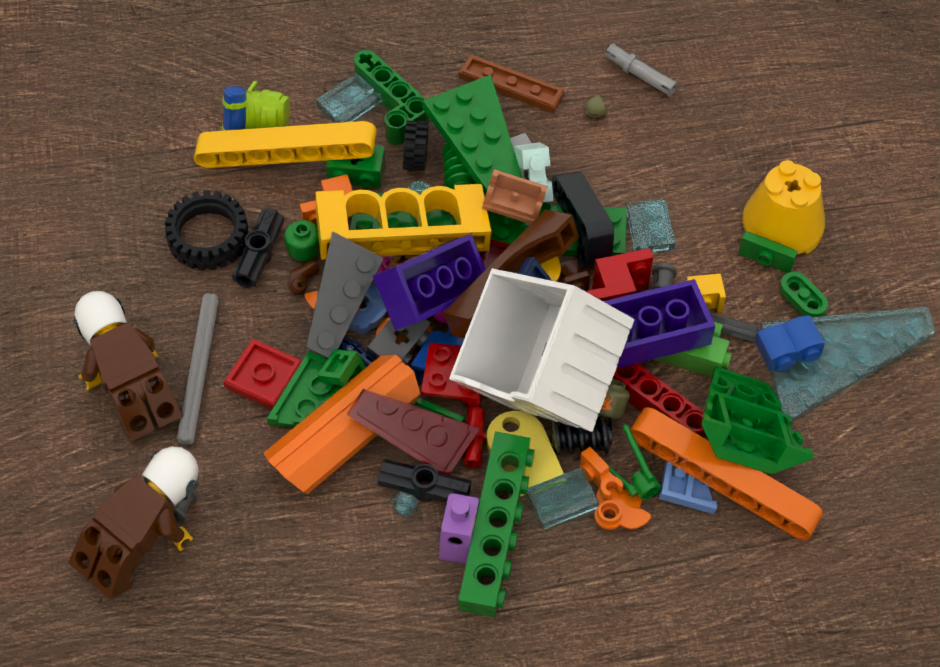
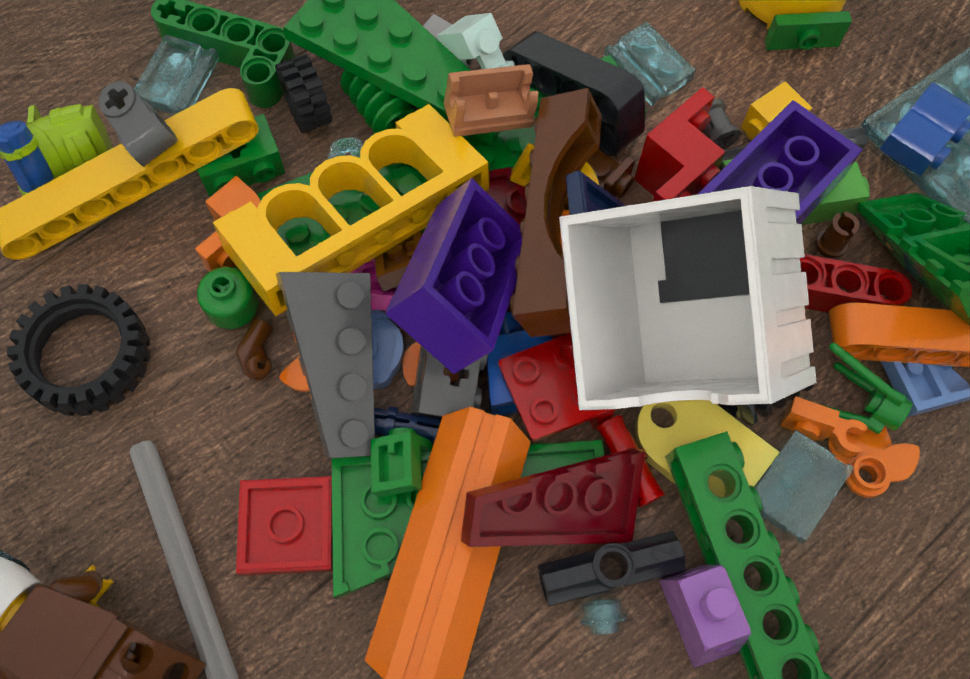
camera: 30 degrees left, 10 degrees up
black piece [232,208,285,289] -> none
green plate [779,272,828,320] -> none
none -> dark grey piece [98,81,179,167]
none -> reddish brown pin [816,212,860,258]

